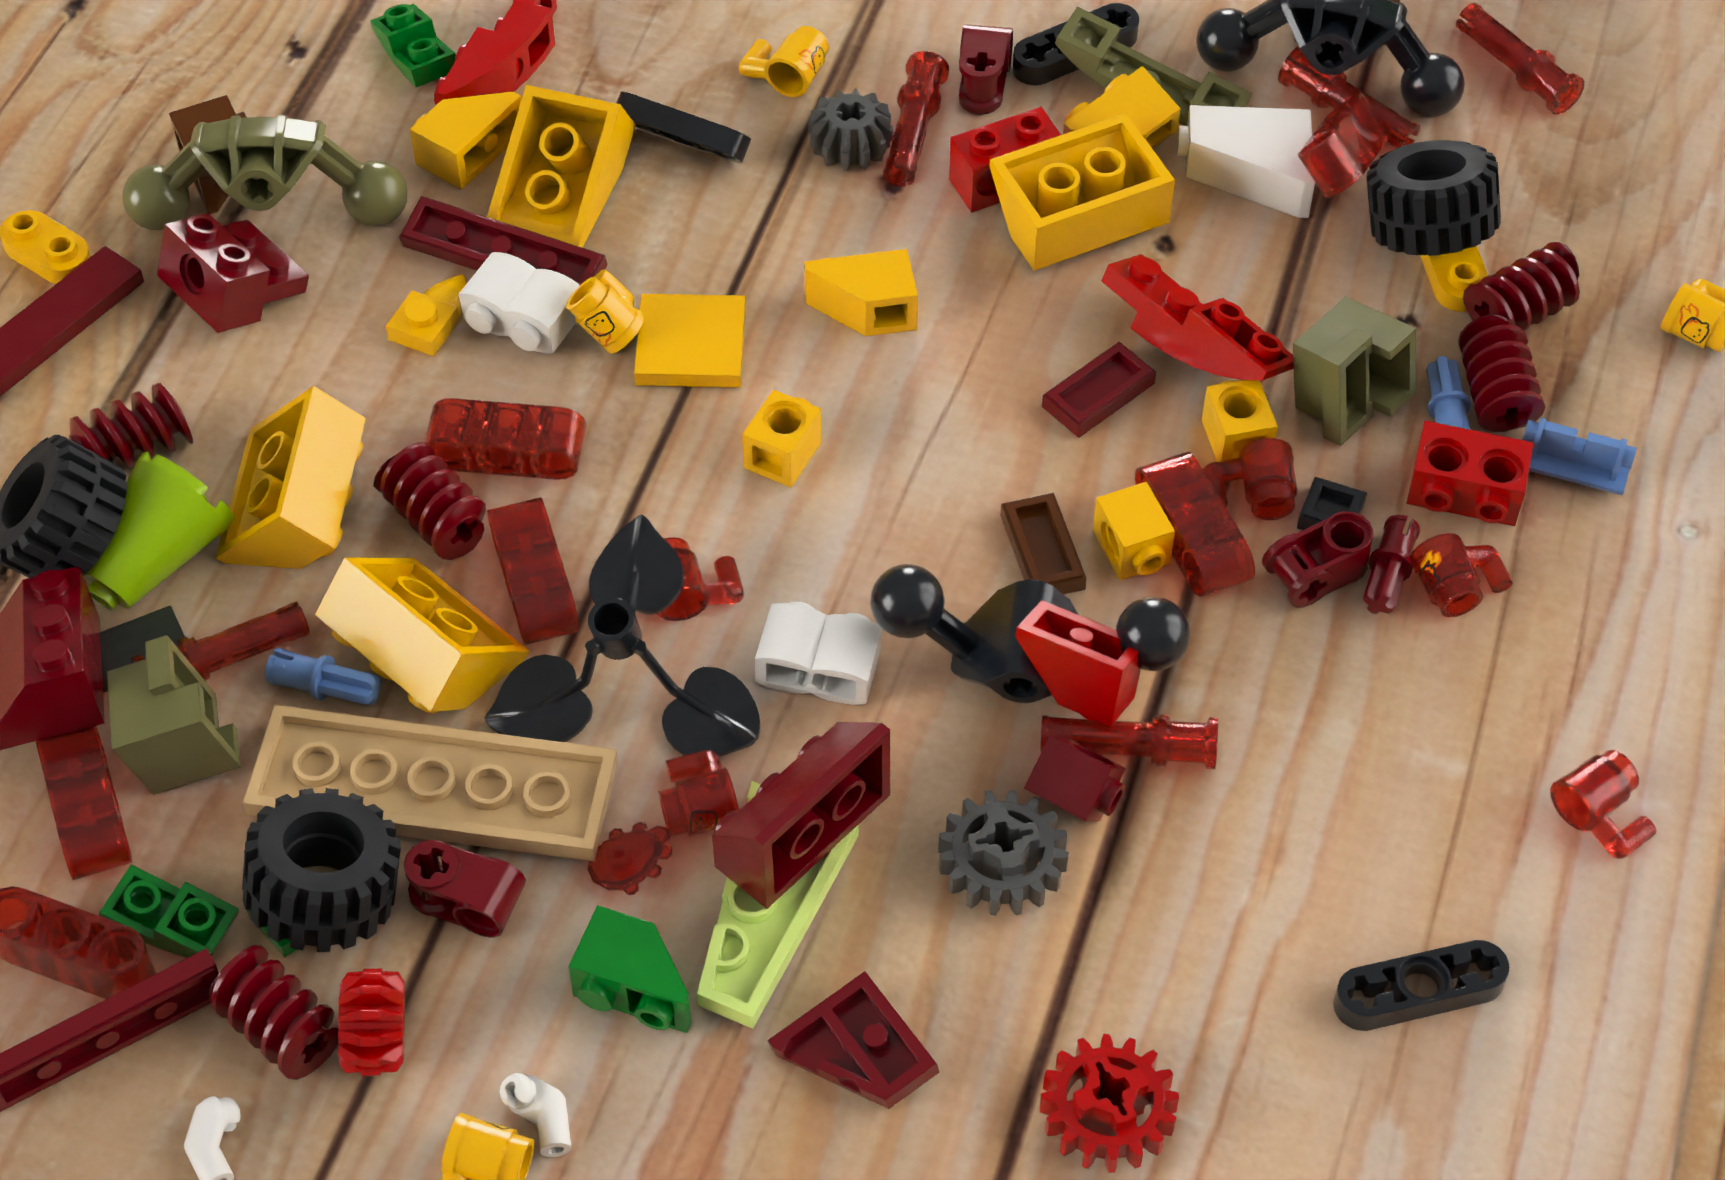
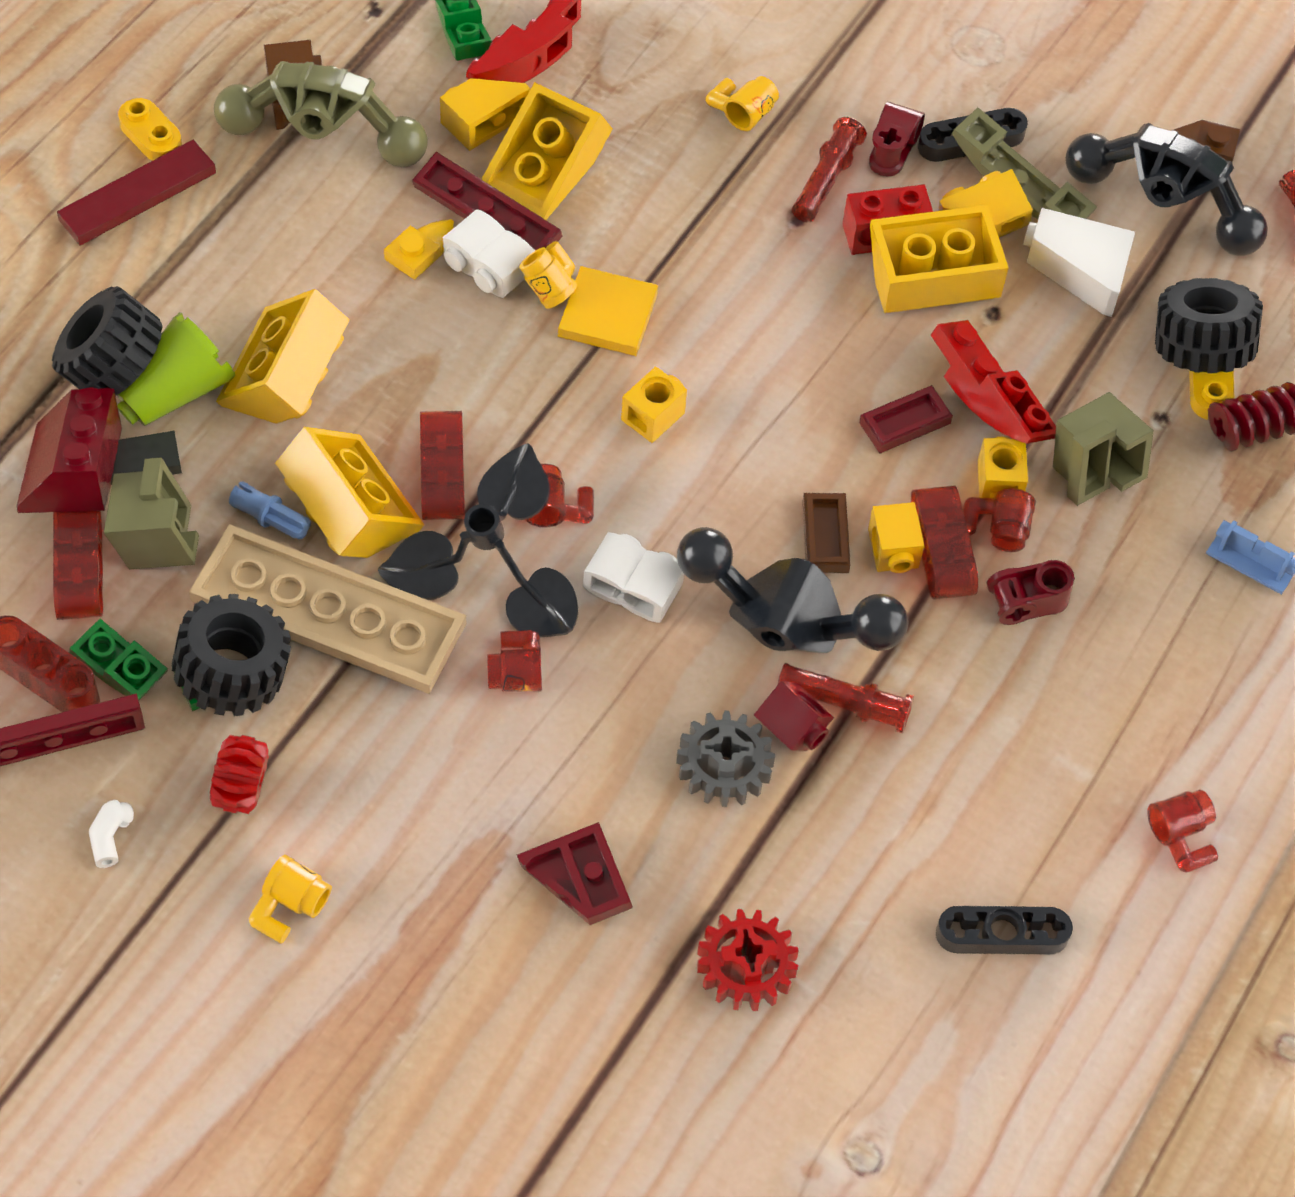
camera: 10 degrees right, 5 degrees up
dark red piece [69,383,193,469] -> none
clear red pin [131,601,310,681] -> none
dark red brick [157,213,309,333] -> none
dark red piece [209,945,339,1080] -> none
dark red piece [373,442,486,560] -> none
dark red piece [404,840,526,938] -> none
clear red beam [424,398,587,480] -> none
white arm [500,1073,572,1157] -> none
green slope [568,905,691,1033] -> none
clear red piece [587,822,672,896] -> none
black beam [616,91,751,163] -> none
yellowish green wing [697,781,859,1029] -> none
dark red slope [712,722,890,909] -> none
yellow slope [804,249,918,336] -> none
dark grey gear [808,87,893,171] -> none
red slope [1015,600,1141,726] -> none
clear red pin [1278,46,1420,148] -> none
clear red beam [1297,94,1390,198] -> none
black tile [1297,477,1367,530] -> none
dark red axle [1363,514,1420,614] -> none
red brick [1406,420,1534,526] -> none
clear red piece [1410,533,1513,617] -> none
medium blue axle [1426,356,1471,429] -> none
dark red piece [1458,314,1546,432] -> none

